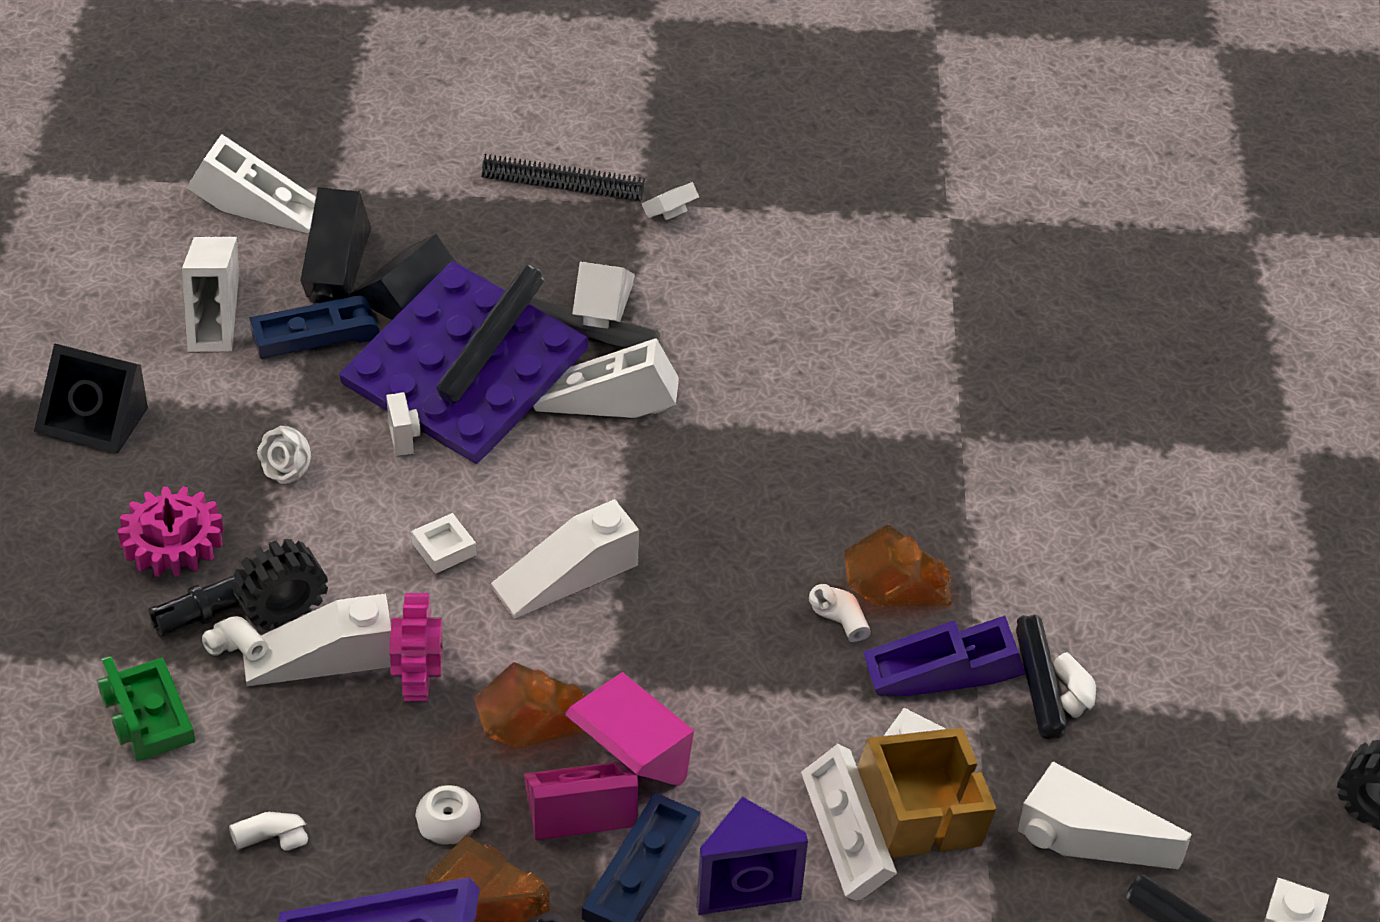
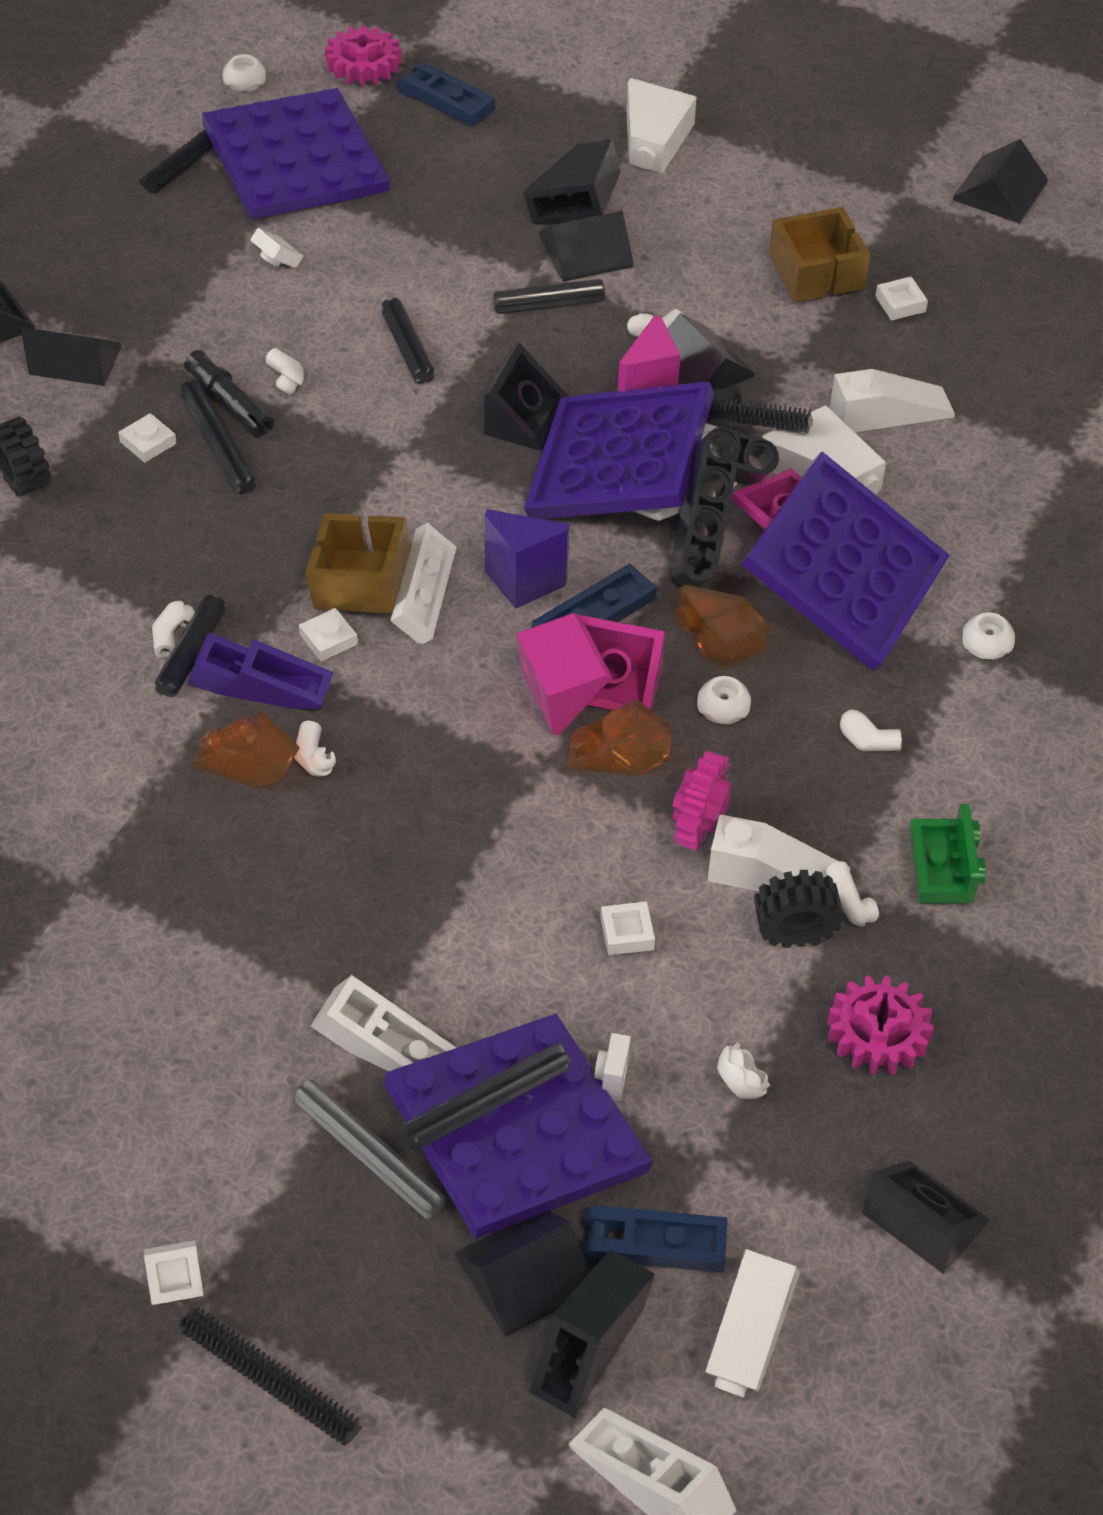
camera: 155 degrees left, 5 degrees up
black pin [148,576,240,637] -> none
white slope [491,499,639,619] -> none
white slope [572,262,635,329] -> none
white slope [1018,762,1191,869] -> none

